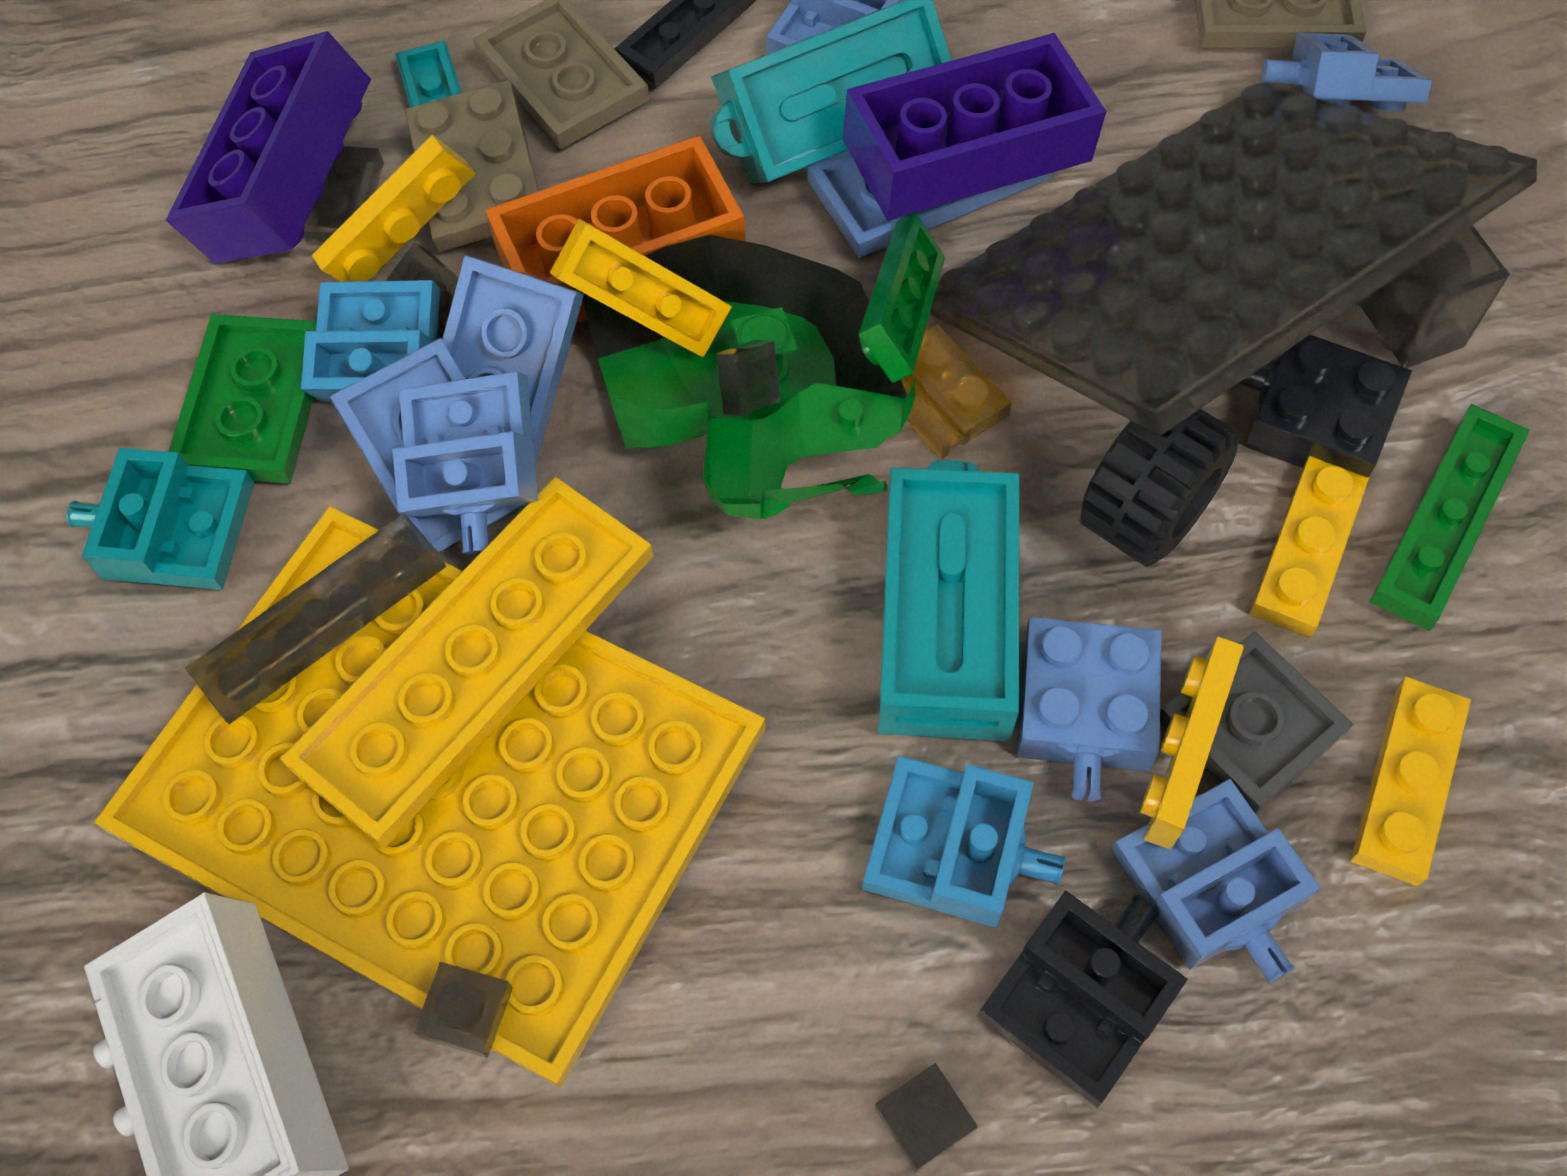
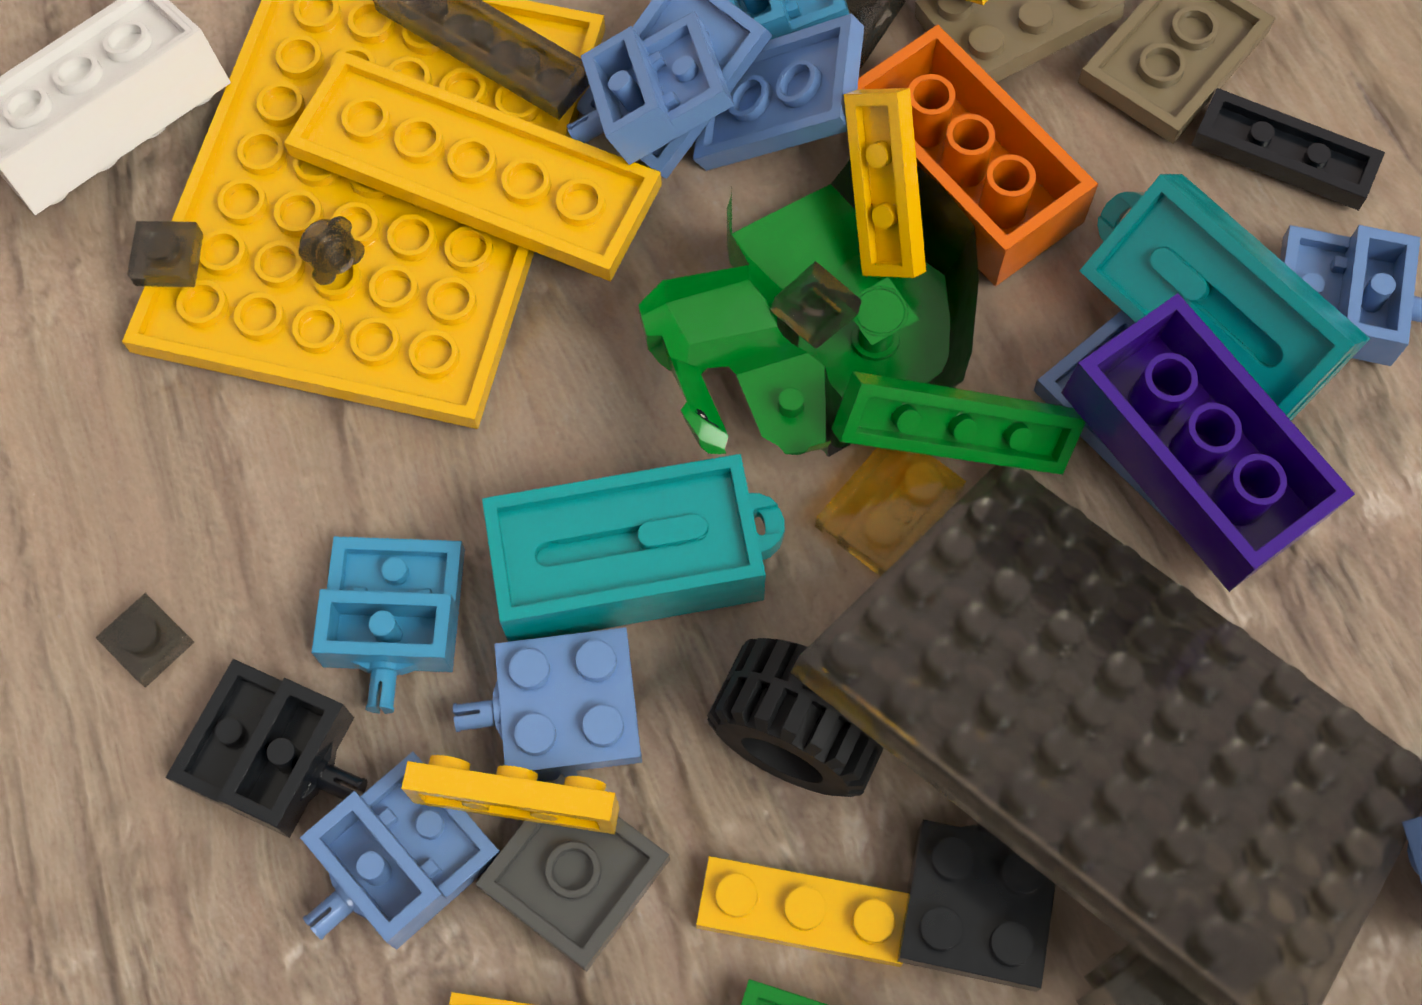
camera: 75 degrees right, 5 degrees up
none -> clear smoke plate [298,216,365,285]

